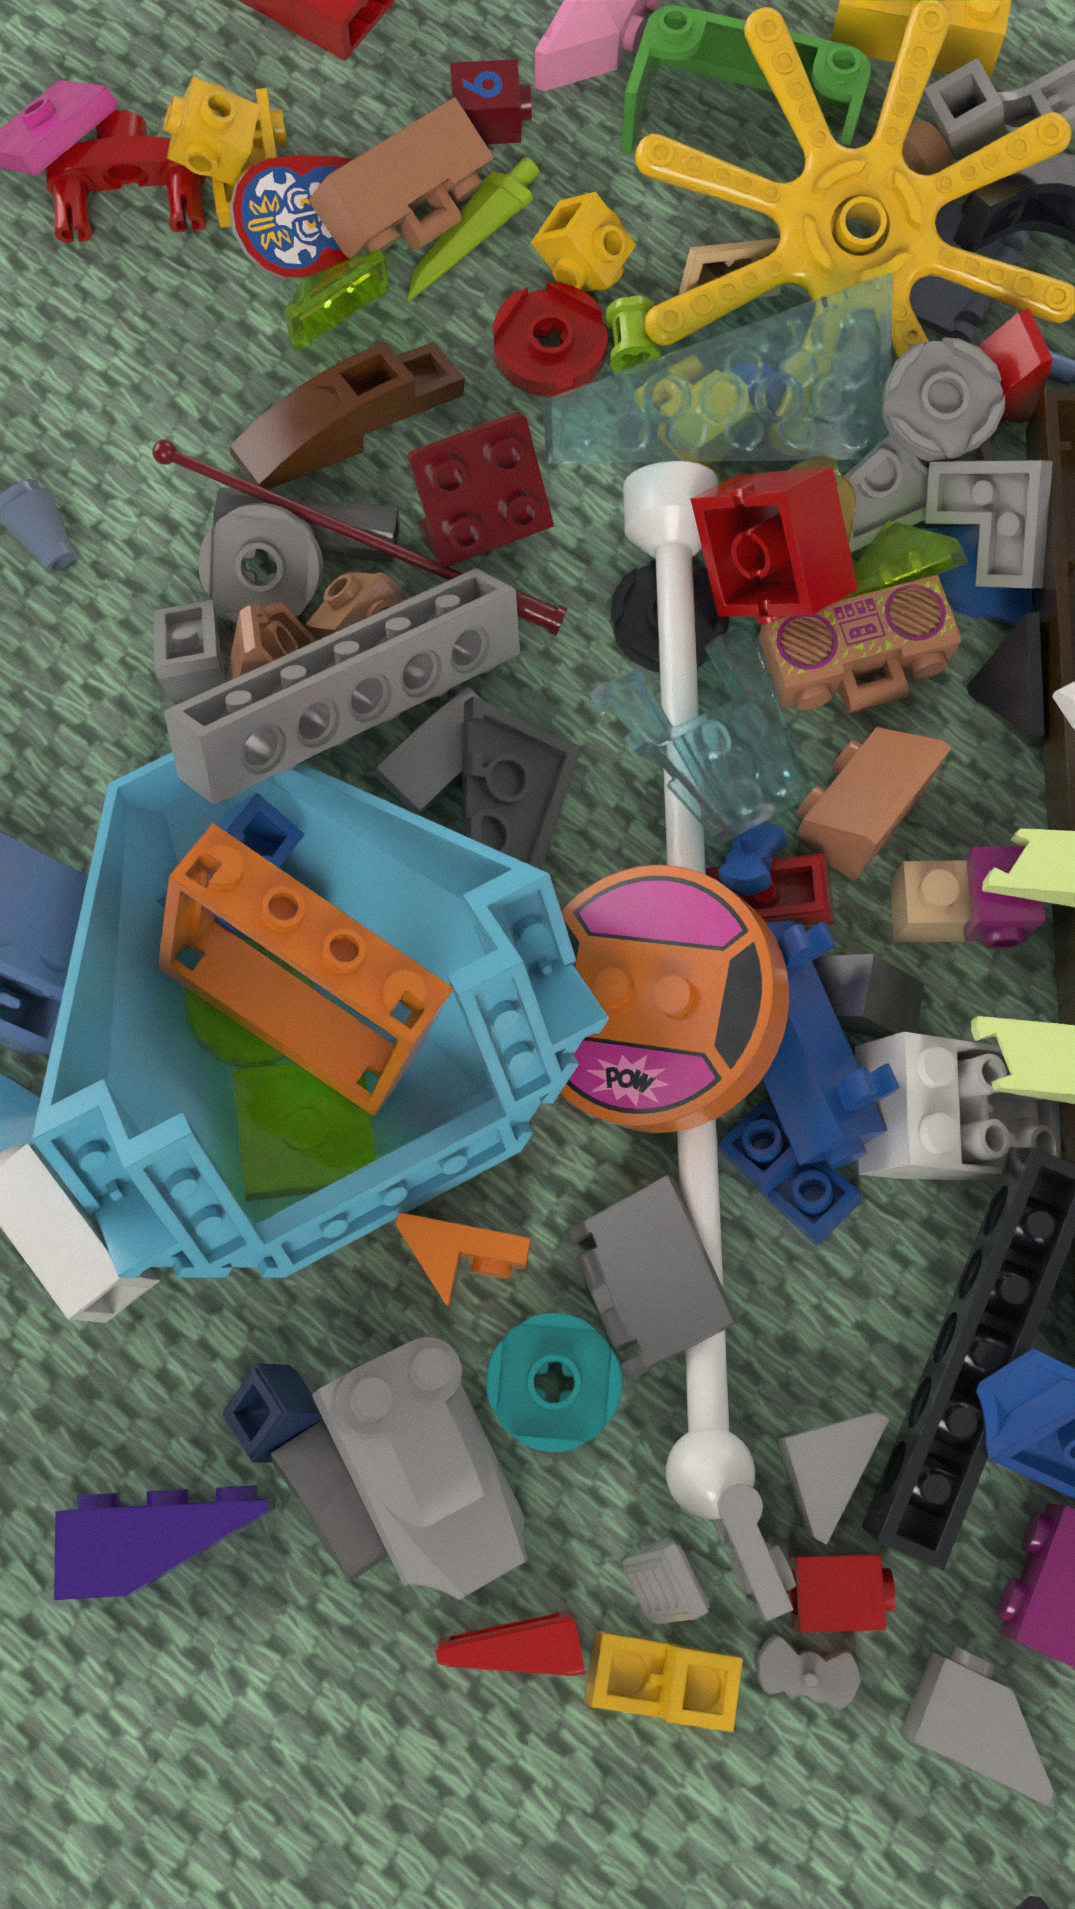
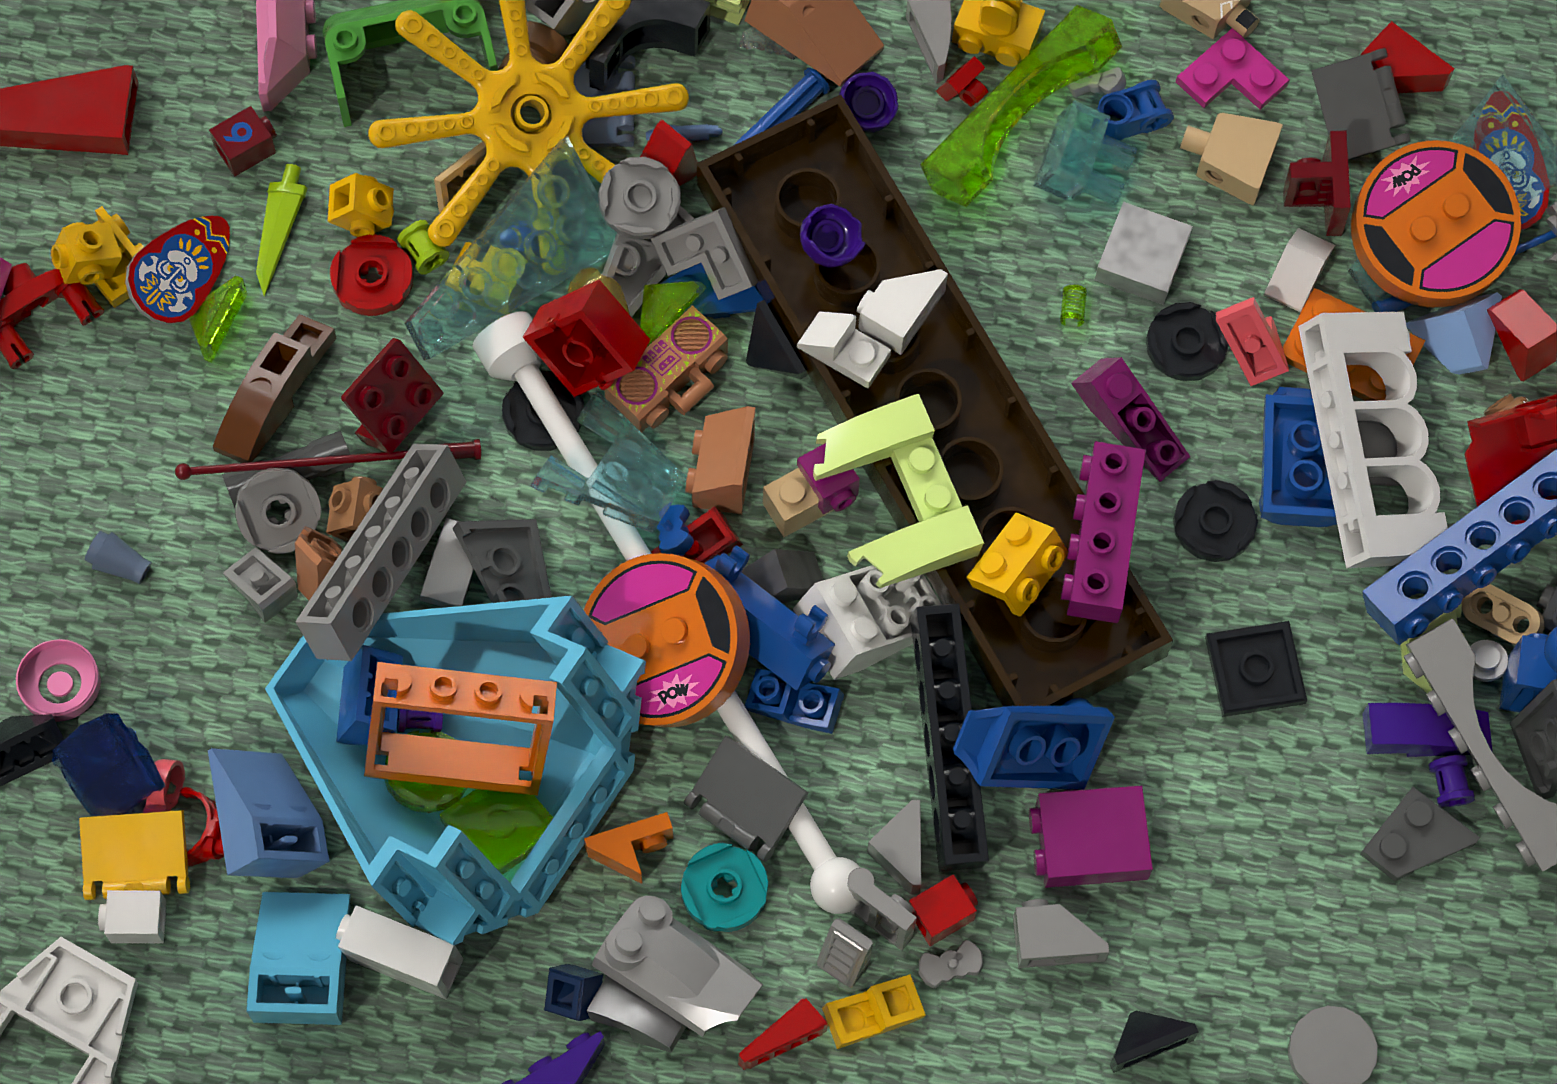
camera: 30 degrees left, 5 degrees down
nougat piece [308,97,494,259] -> none

